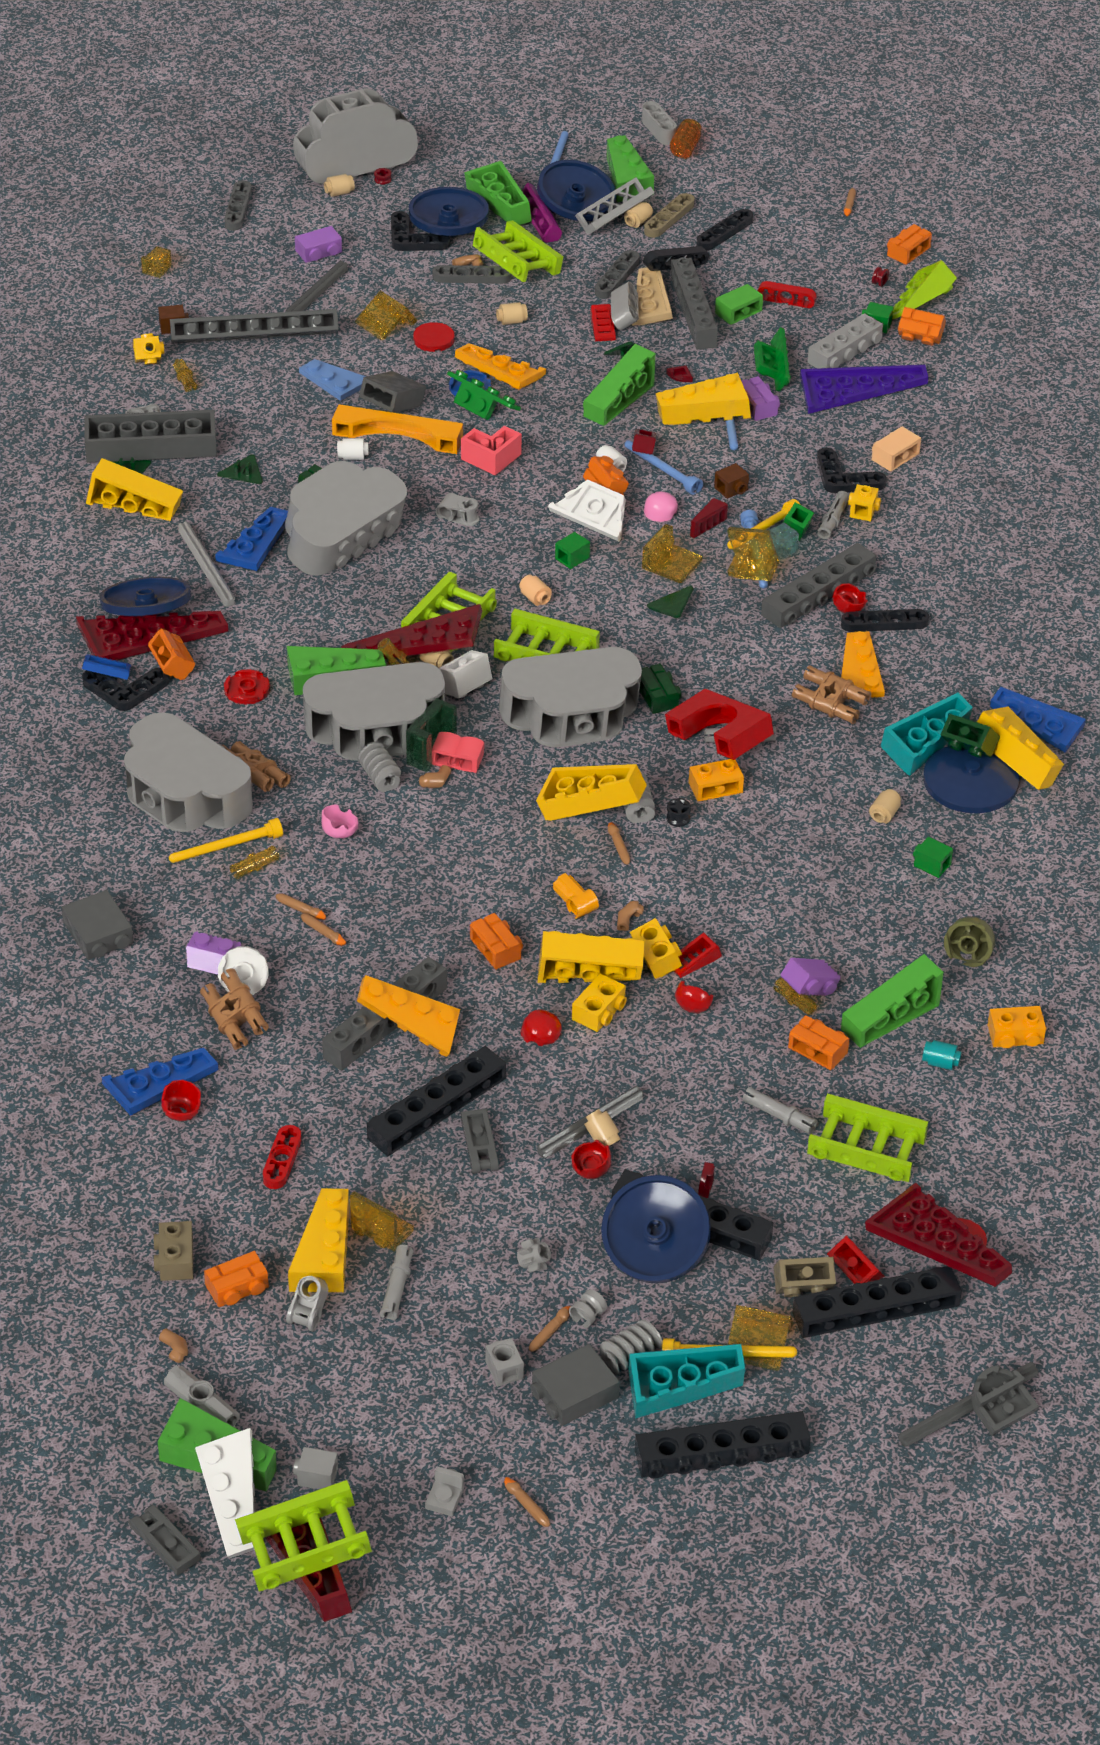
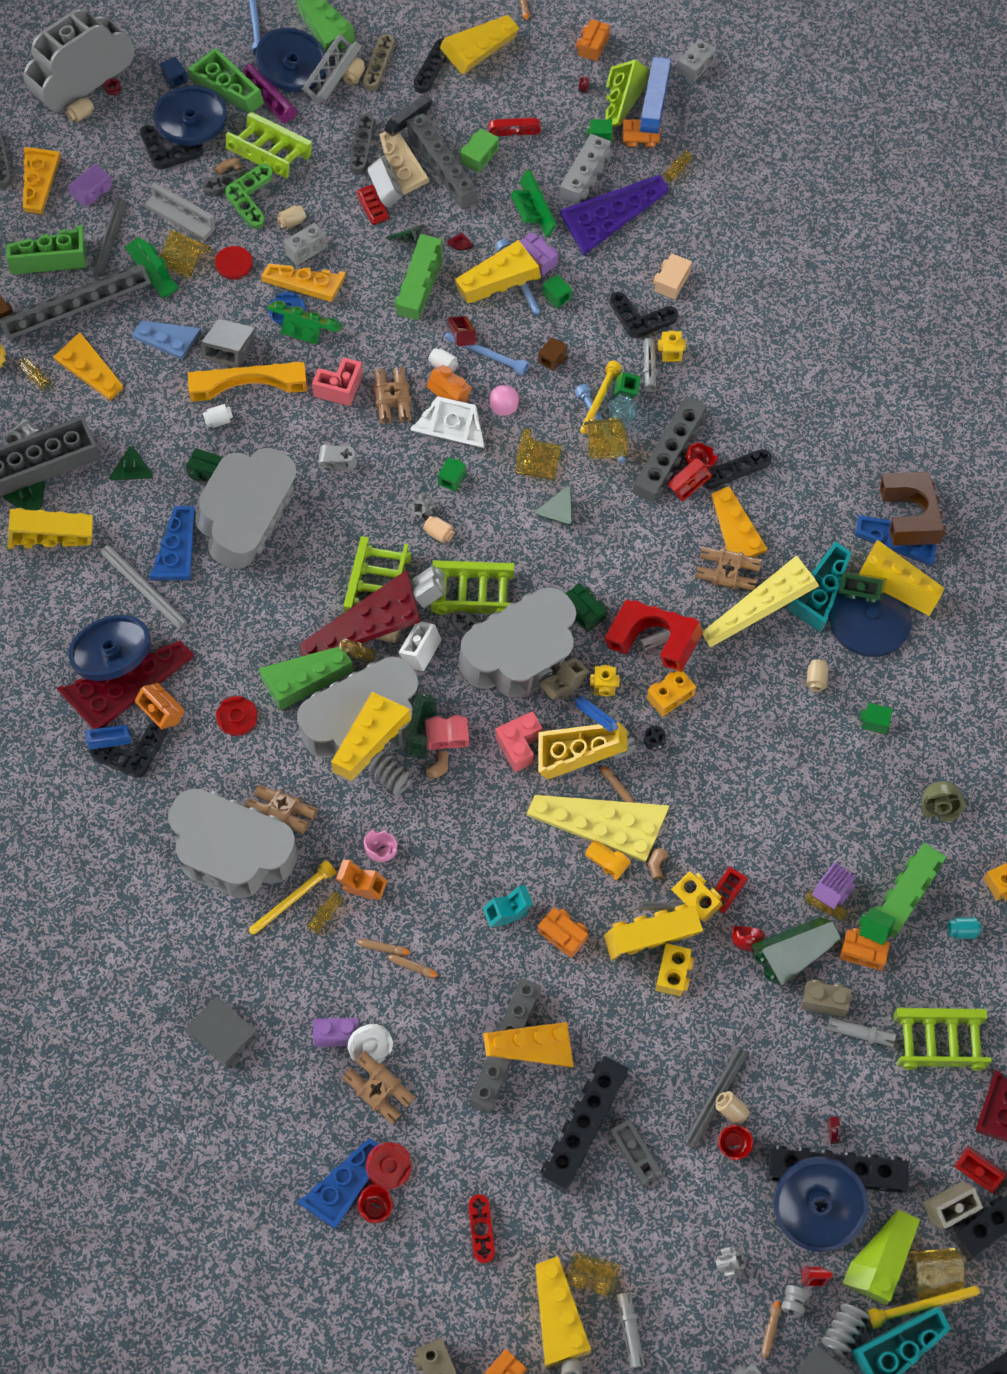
camera: 20 degrees left, 20 degrees up
red hair [520,1009,562,1046] -> none
dark red slope [690,498,728,538] -> none
none -> bright green wedge [6,225,87,275]
none -> light orange wing [23,147,61,214]
none -> light orange wing [53,332,124,401]
none -> green bracket [125,237,178,299]
none -> light grey fence [145,182,216,241]
none -> dark blue brick [160,57,188,89]
none -> bright green beam [226,164,273,229]
none -> light grey brick [284,223,327,266]
none -> yellow wedge [331,692,411,781]
none -> orange brick [336,860,388,900]
none -> red tile [366,1142,412,1189]
none -> medium nougat pin [373,367,412,424]
none -> light grey gear [409,492,436,519]
none -> light grey brick [413,565,446,608]
none -> yellow wedge [440,15,520,74]
none -> teal brick [482,885,534,927]
none -> coral brick [495,711,543,772]
none -> light yellow wing [527,795,669,863]
none -> dark tan brick [540,657,589,700]
none -> green brick [542,274,572,309]
none -> blue axle [574,695,618,732]
none -> yellow brick [590,665,620,696]
none -> beam [640,57,671,134]
none -> clear yellow pin [663,150,693,183]
none -> red slope [668,458,712,502]
none -> light grey brick [677,39,716,82]
none -> light yellow wing [702,555,819,648]
none -> slope [751,917,841,985]
none -> dark tan brick [801,980,852,1018]
none -> red slope [801,1267,832,1286]
none -> lime wedge [842,1209,920,1306]
none -> green brick [859,907,896,945]
none -> reddish brown arch [880,472,946,546]

